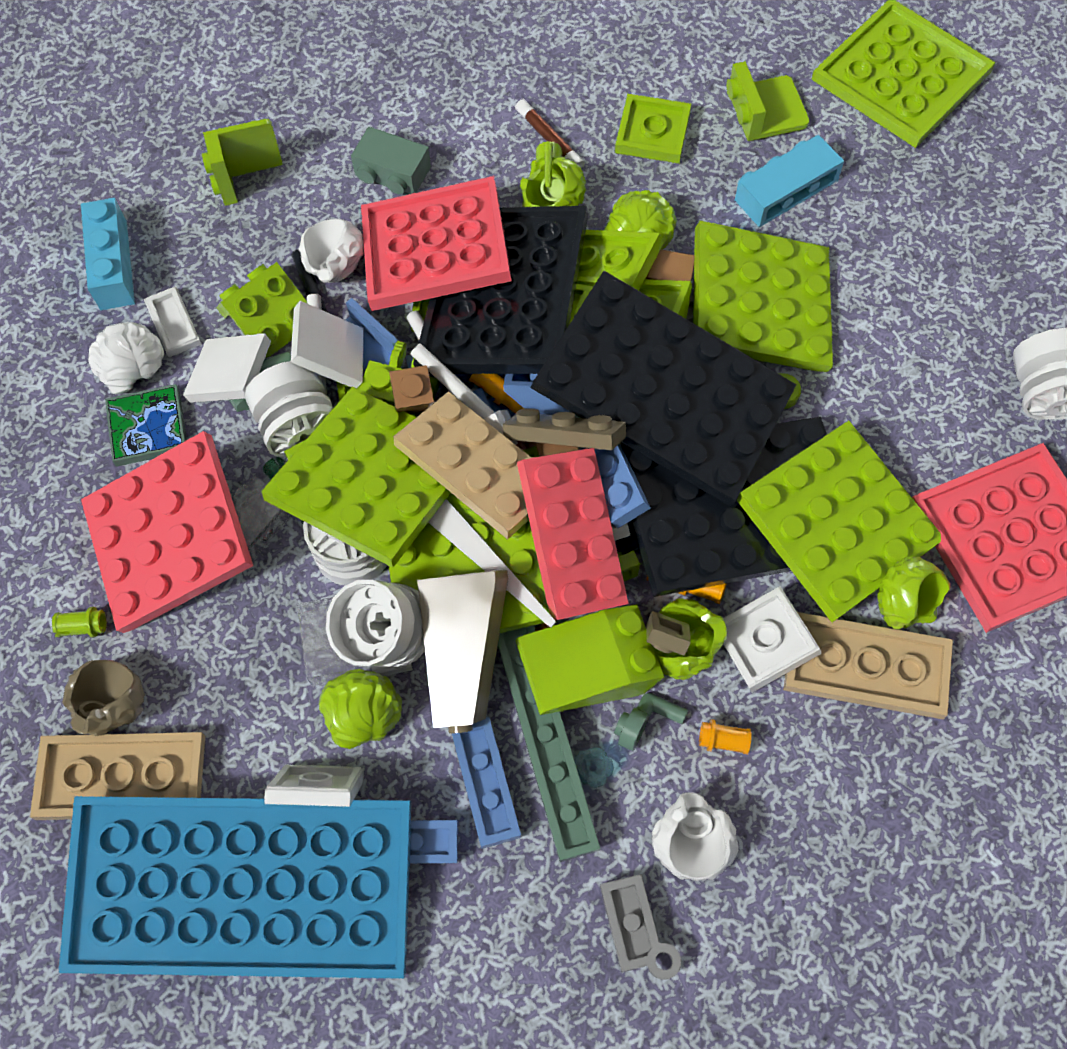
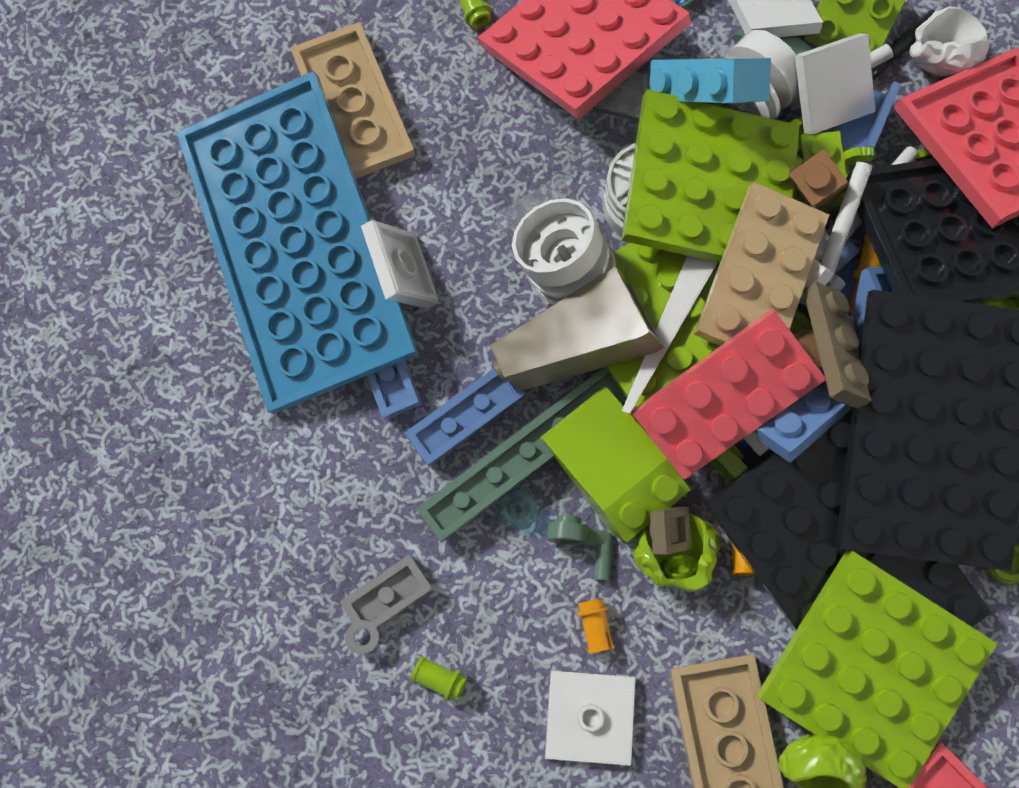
camera: 70 degrees right, 10 degrees up
dark tan hair [62,660,145,736] -> none
lime hair [319,669,402,749] -> none
white hair [652,792,739,881] -> none
white tile [723,586,822,692] -> none
none -> lime pin [410,656,467,702]
none -> white plate [545,671,635,766]
none -> medium azure brick [649,58,771,103]

